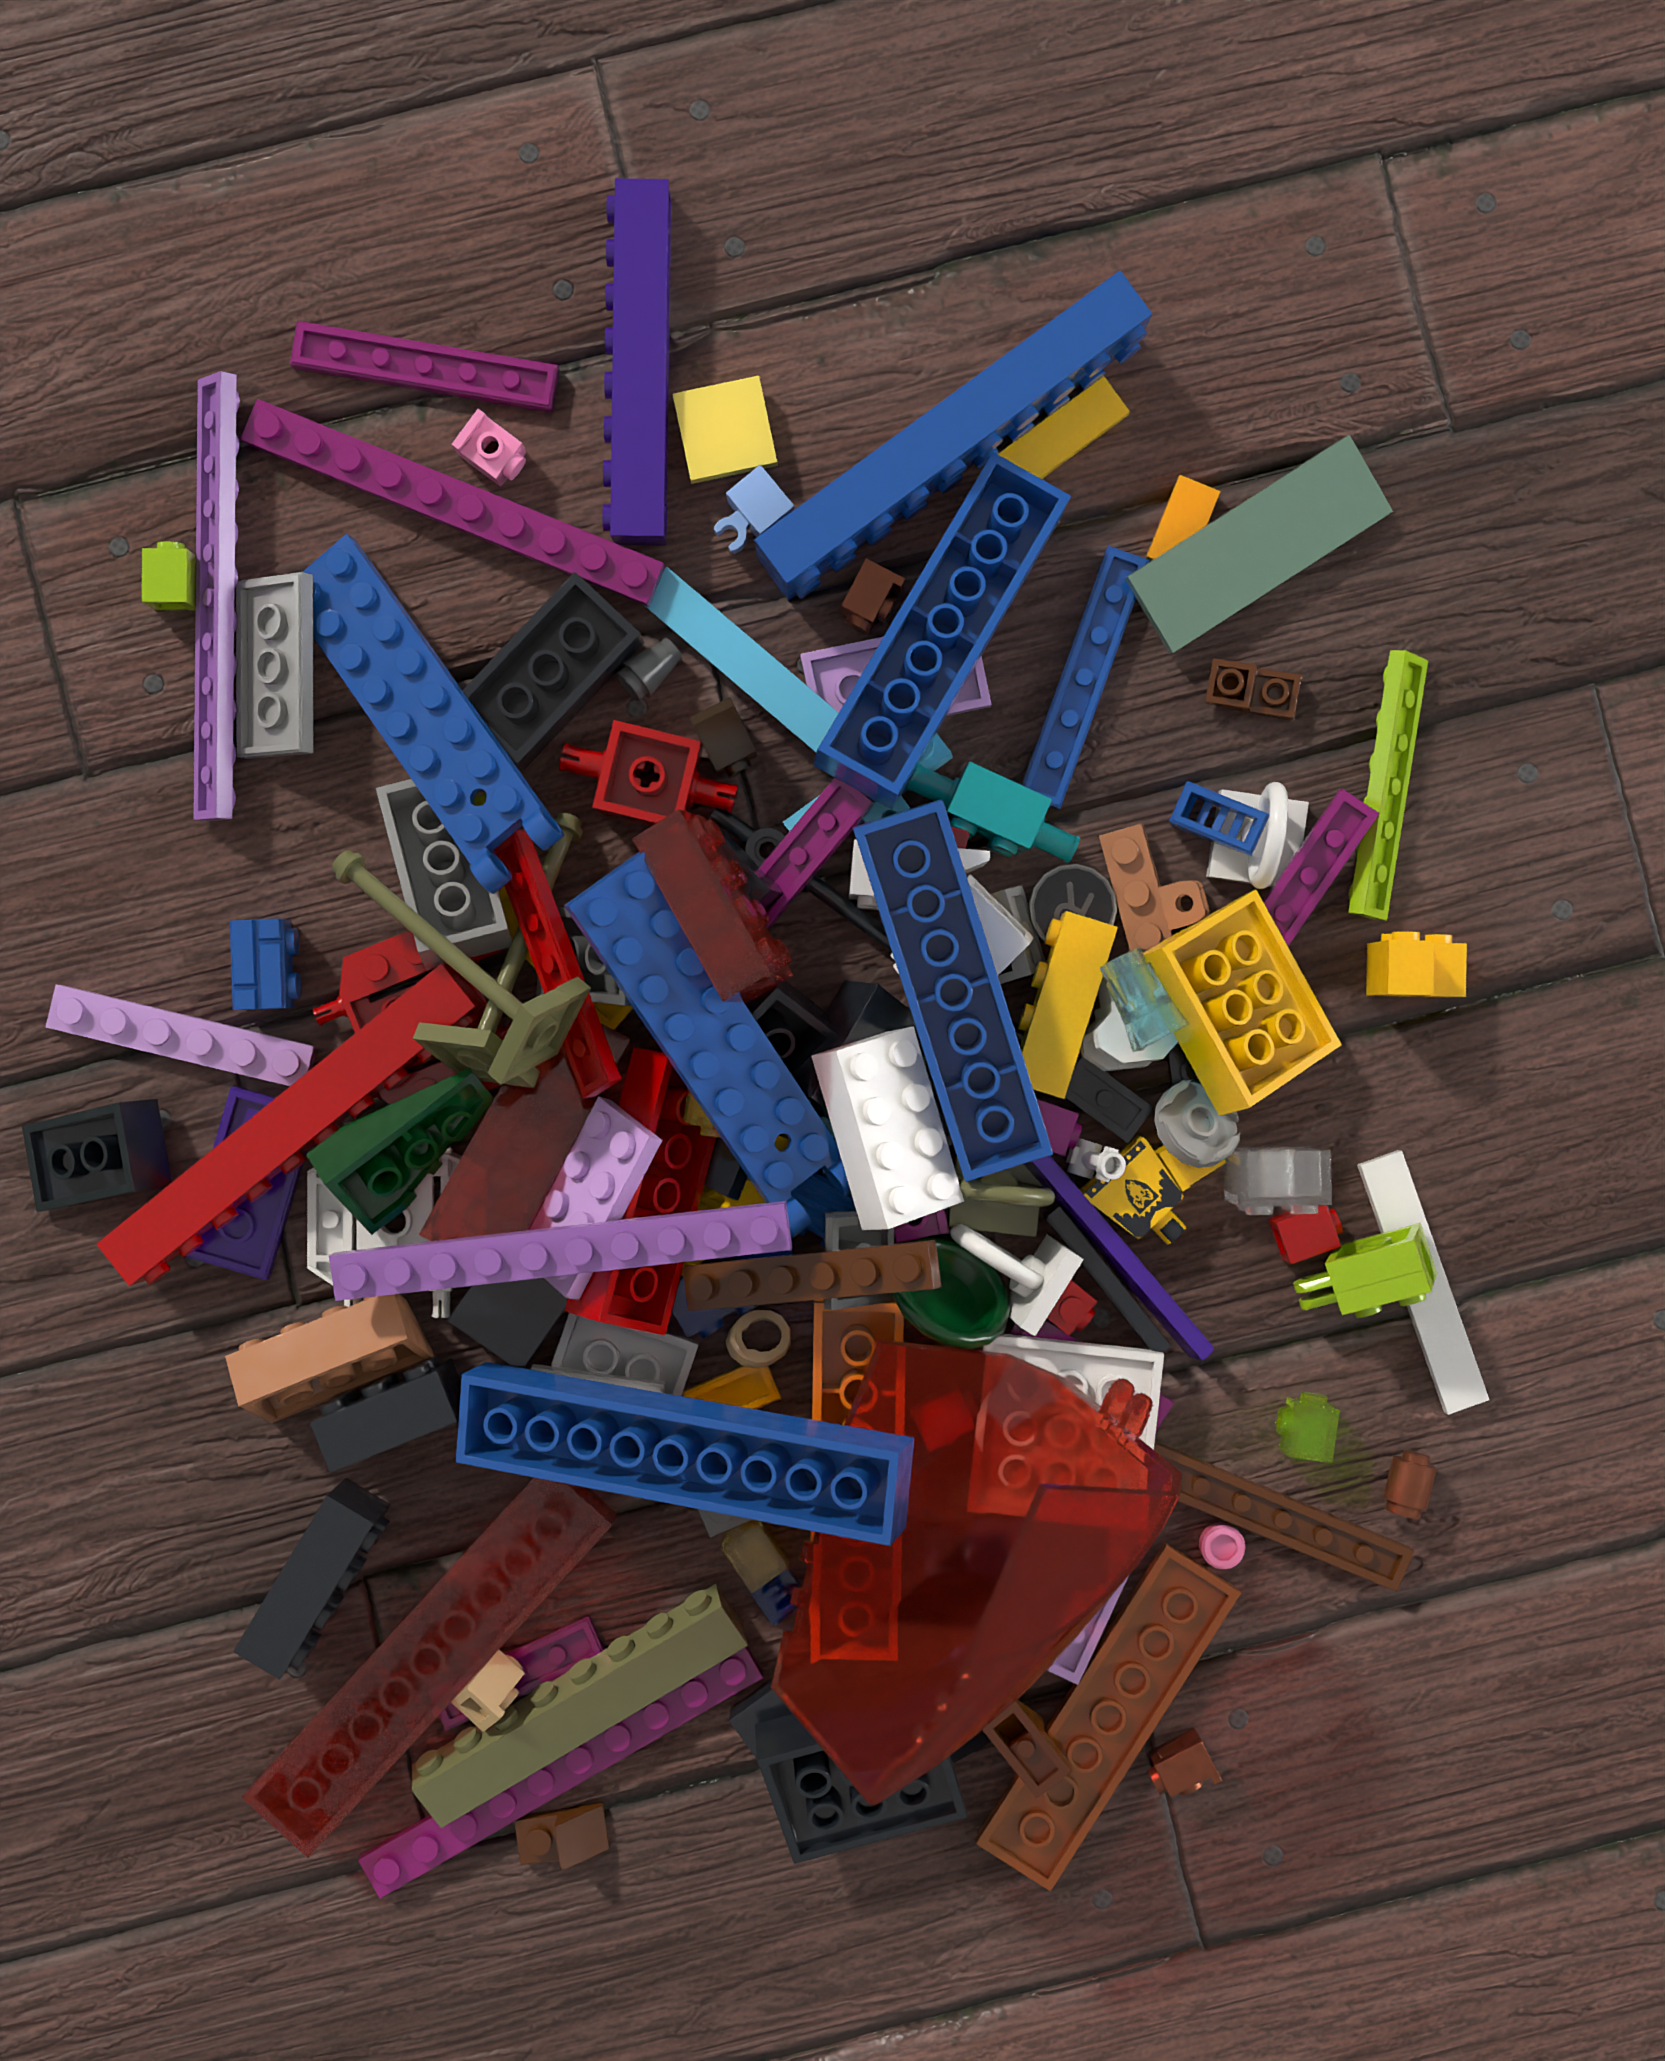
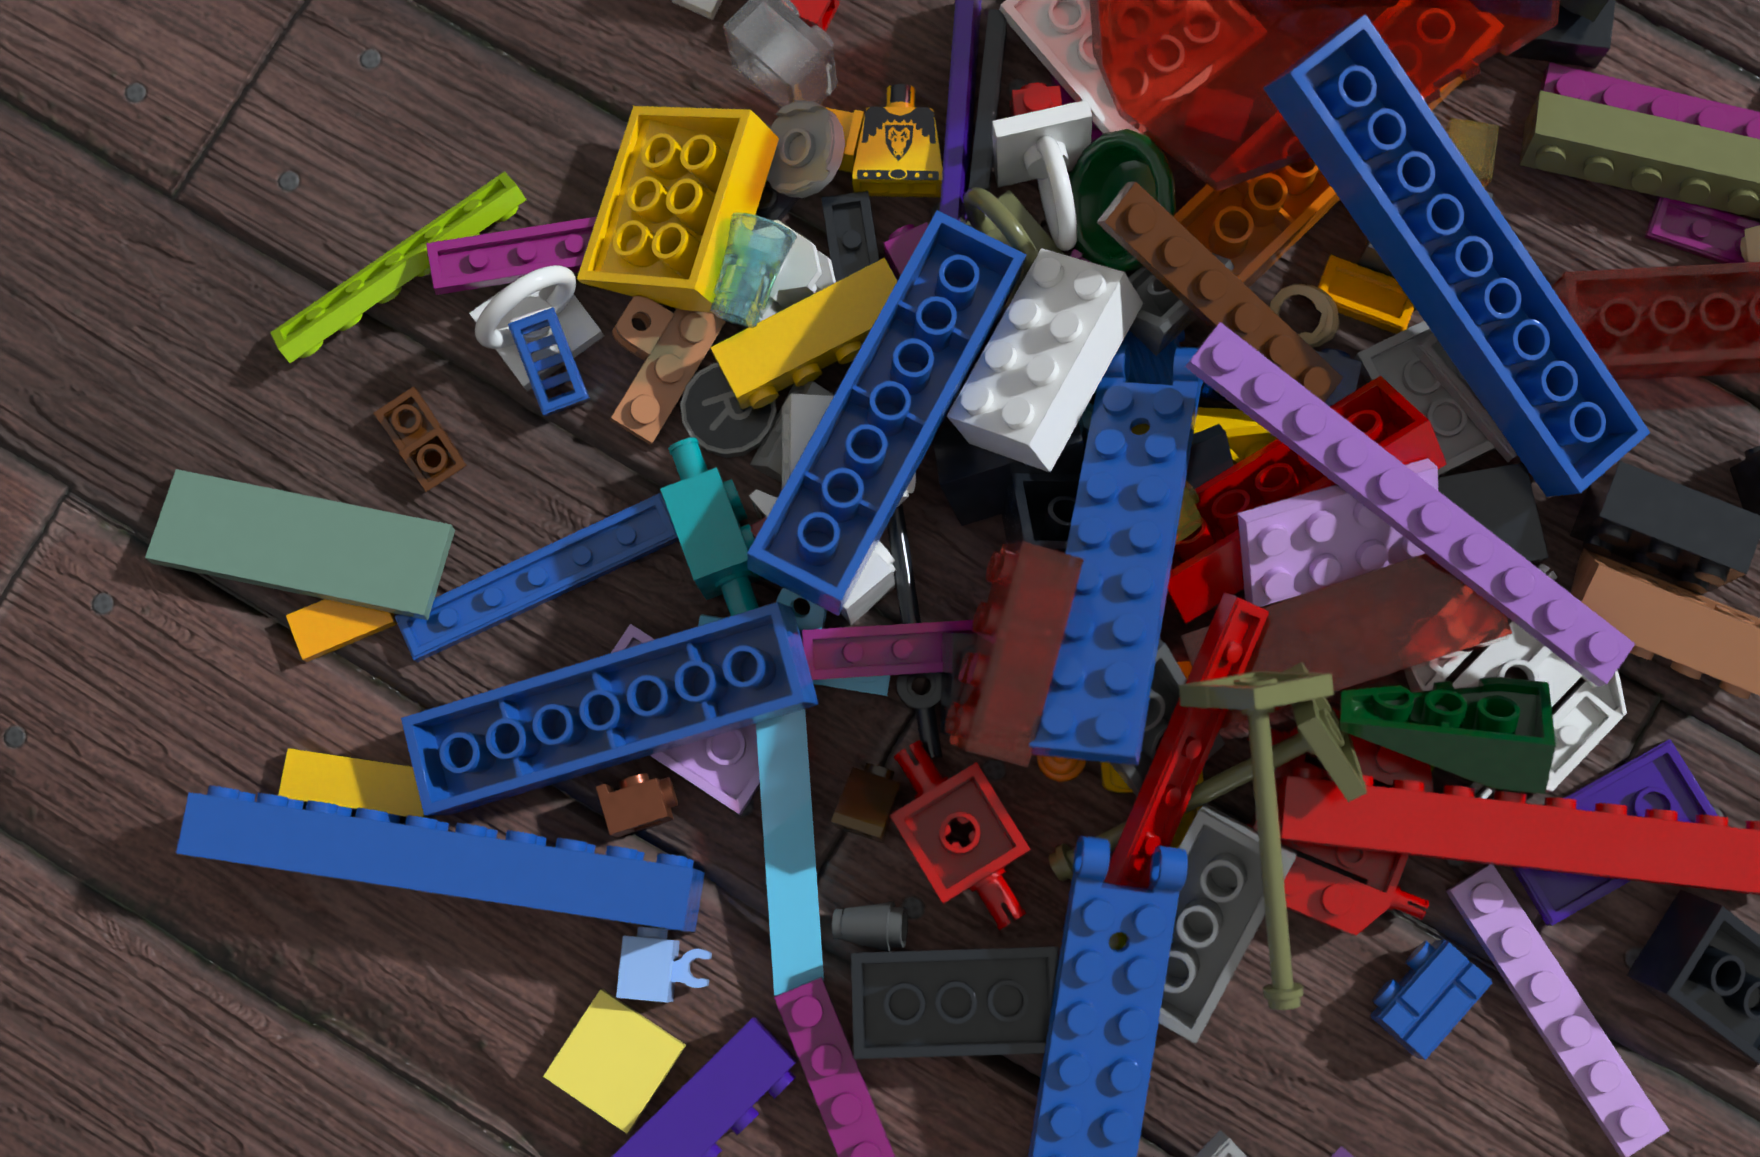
camera: 125 degrees left, 10 degrees down
clear blue tile [748,1561,809,1626] -> none
white bar [1066,1138,1126,1182] -> none
yellow brick [1366,932,1467,998] -> none

